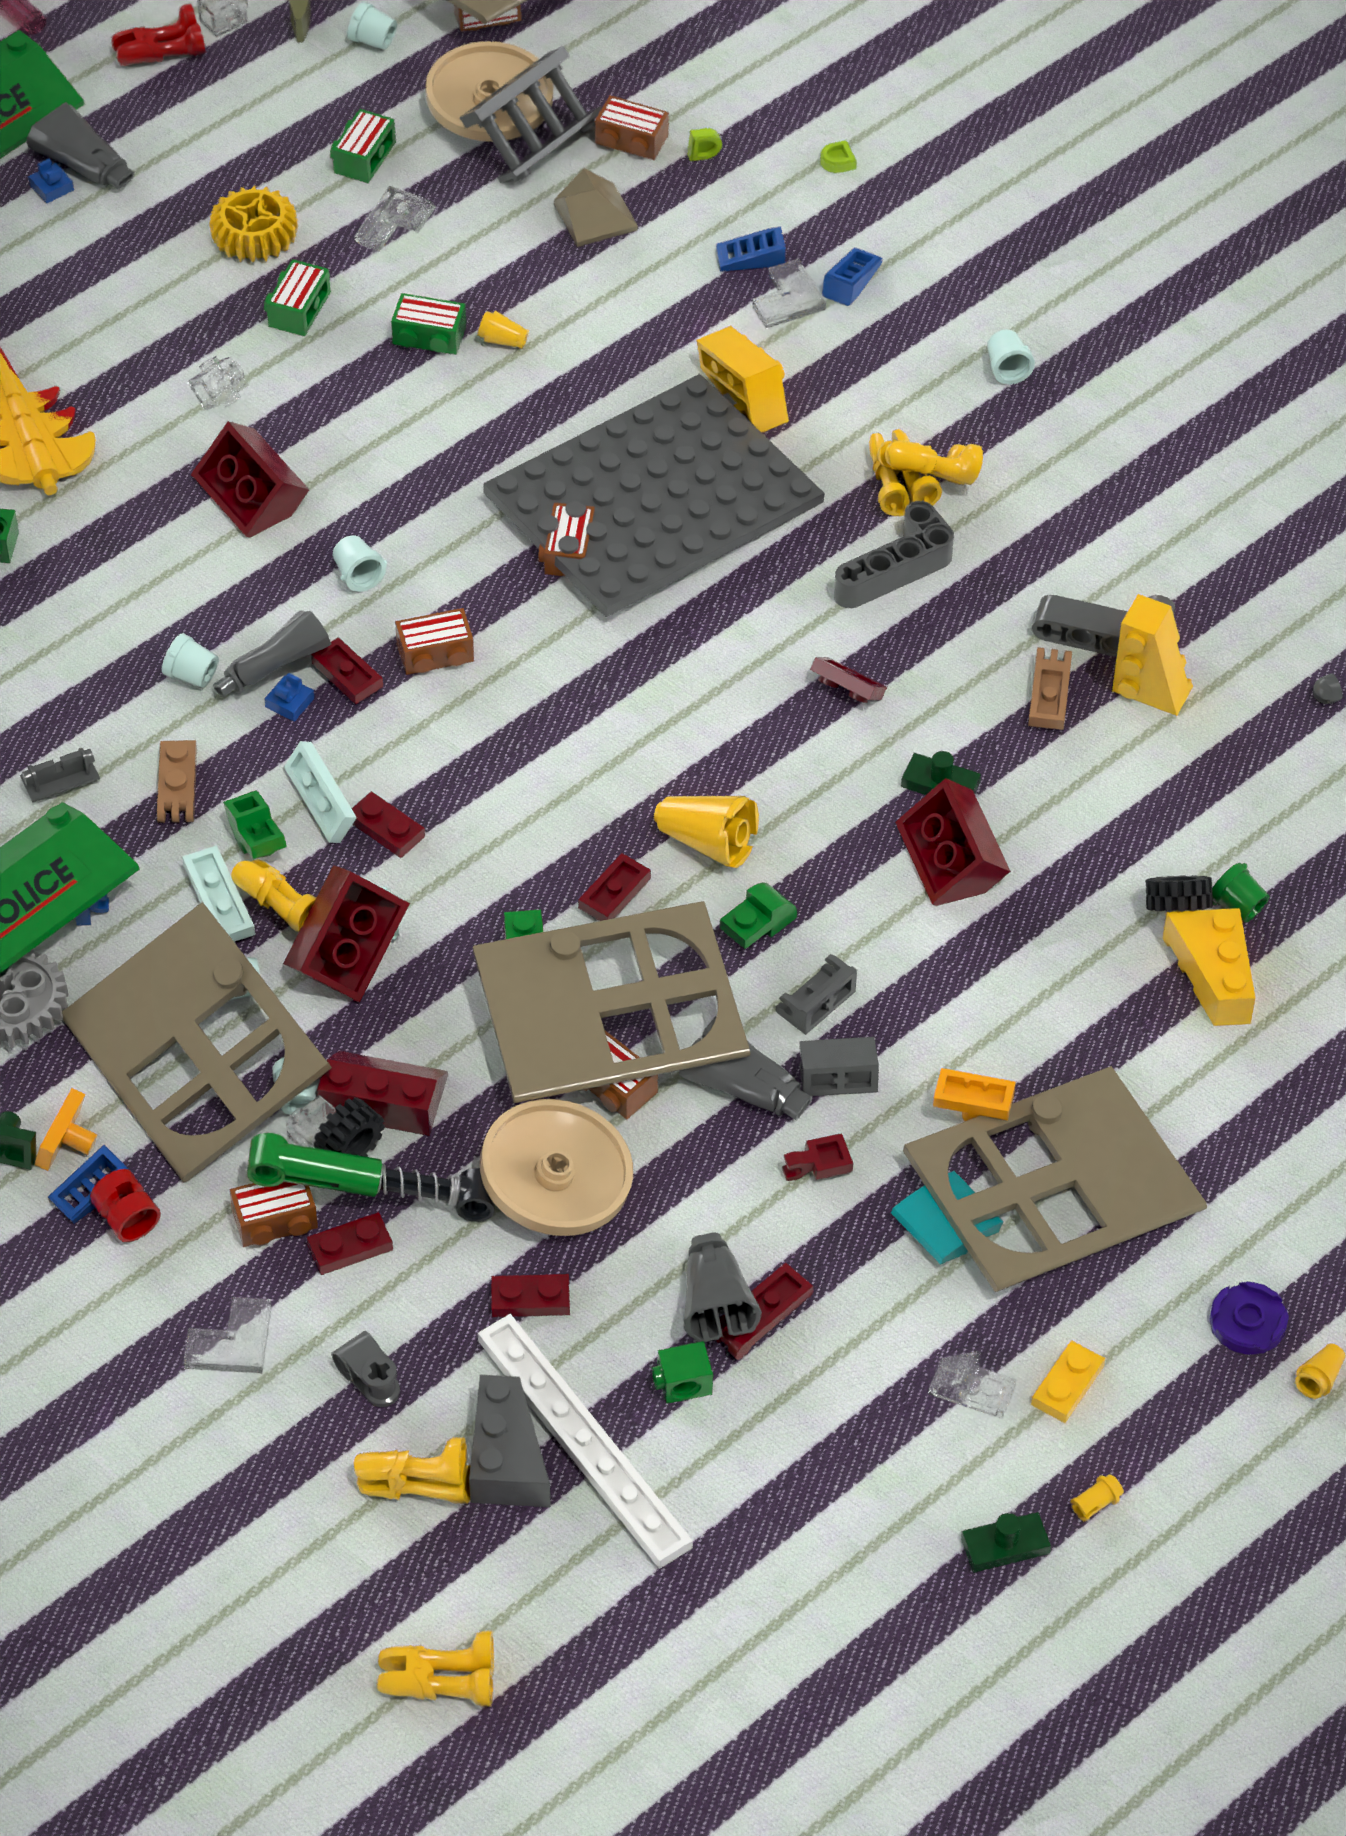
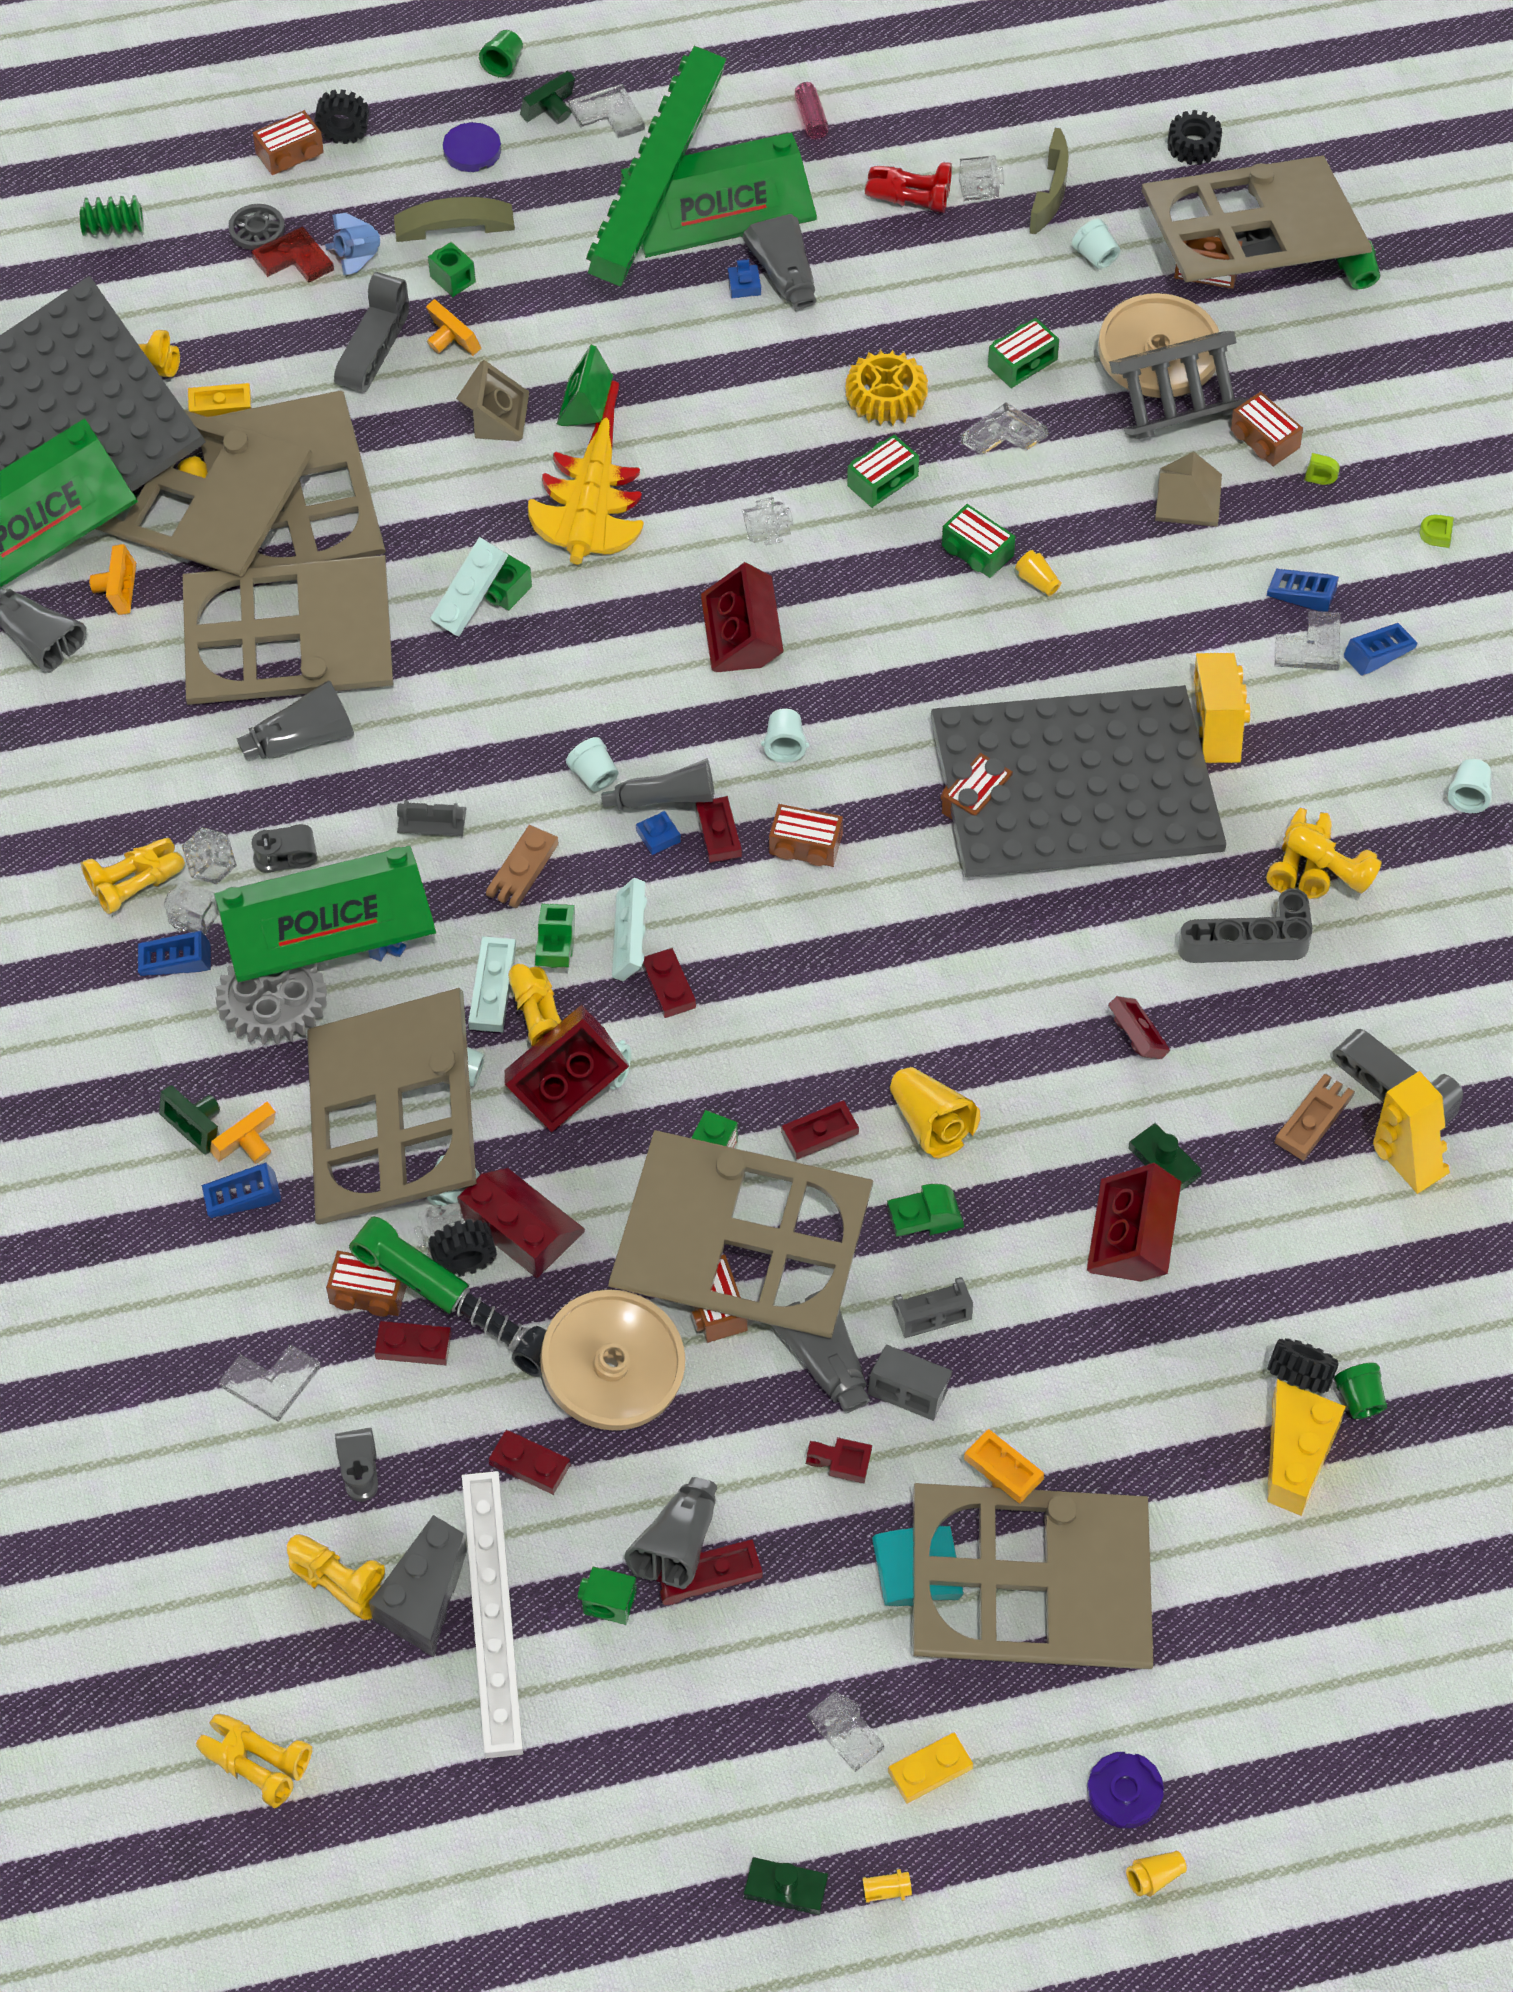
camera: 30 degrees right, 5 degrees up
red wheel [90,1169,161,1242] -> none

